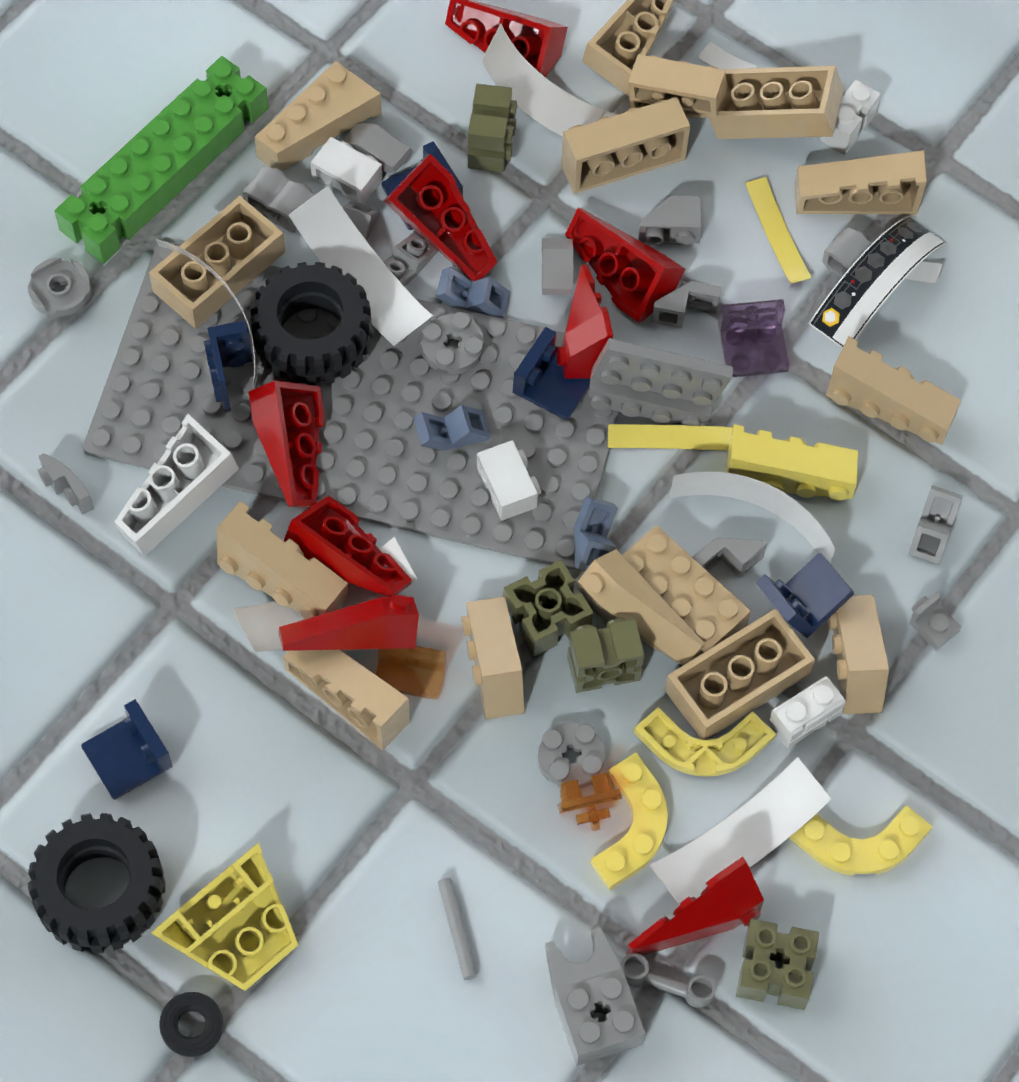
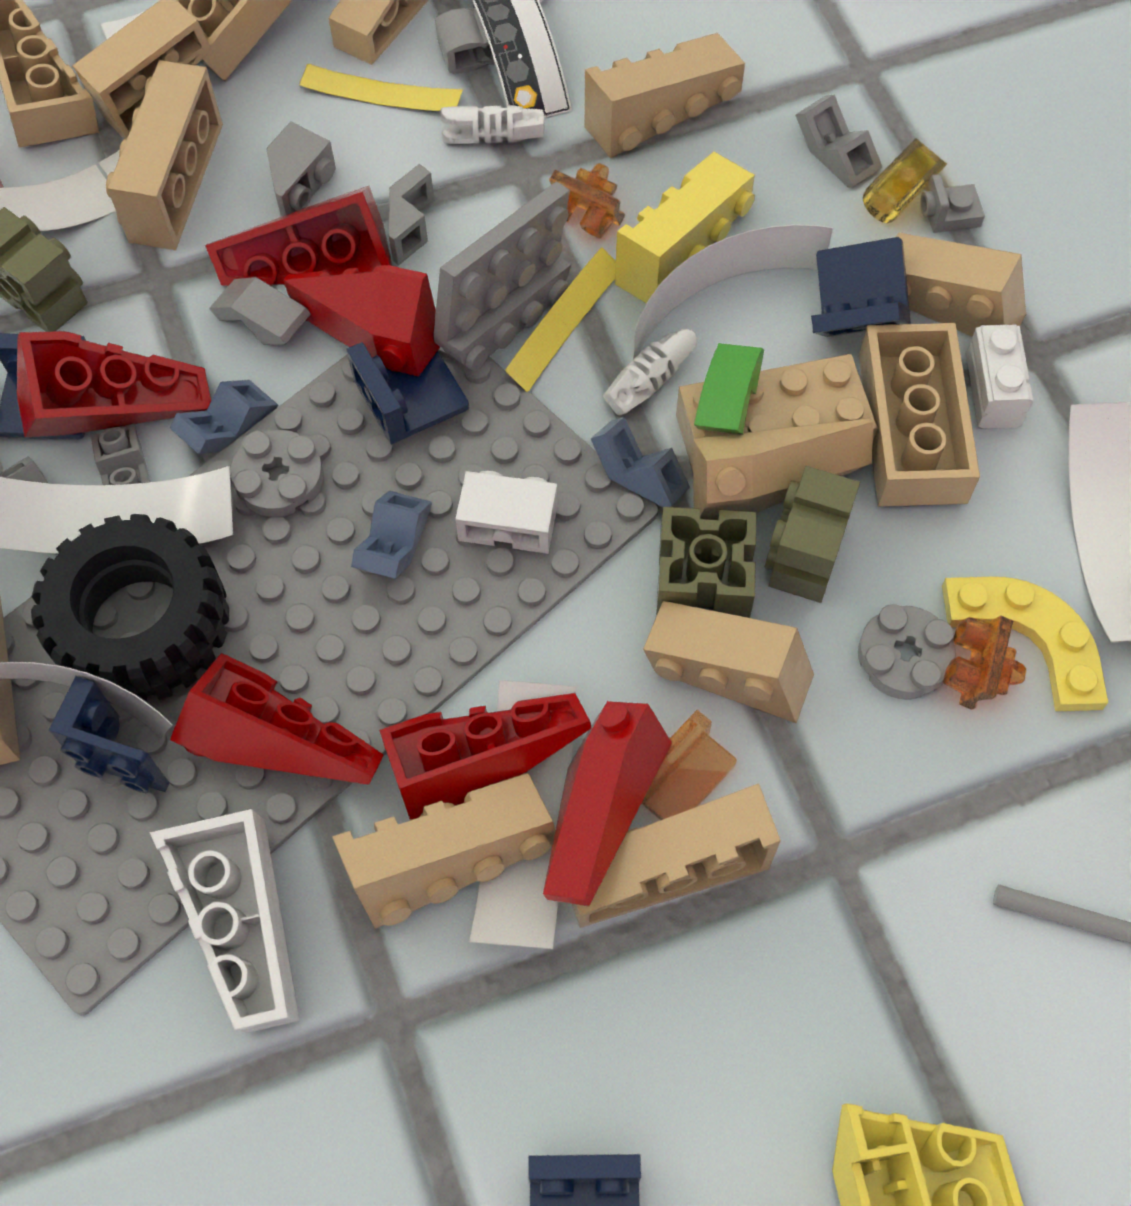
camera: 55 degrees left, 0 degrees up
light grey slope [38,453,94,515] -> none
light yellow plate [633,707,776,777] -> none
light grey slope [692,538,766,577] -> none
clear purple bracket [718,299,790,377] -> none
none -> white hinge [440,105,544,144]
none -> clear orange hips [549,163,625,239]
none -> white hinge [603,328,698,416]
none -> bright green slope [694,343,764,435]
none -> clear yellow brick [863,138,947,223]

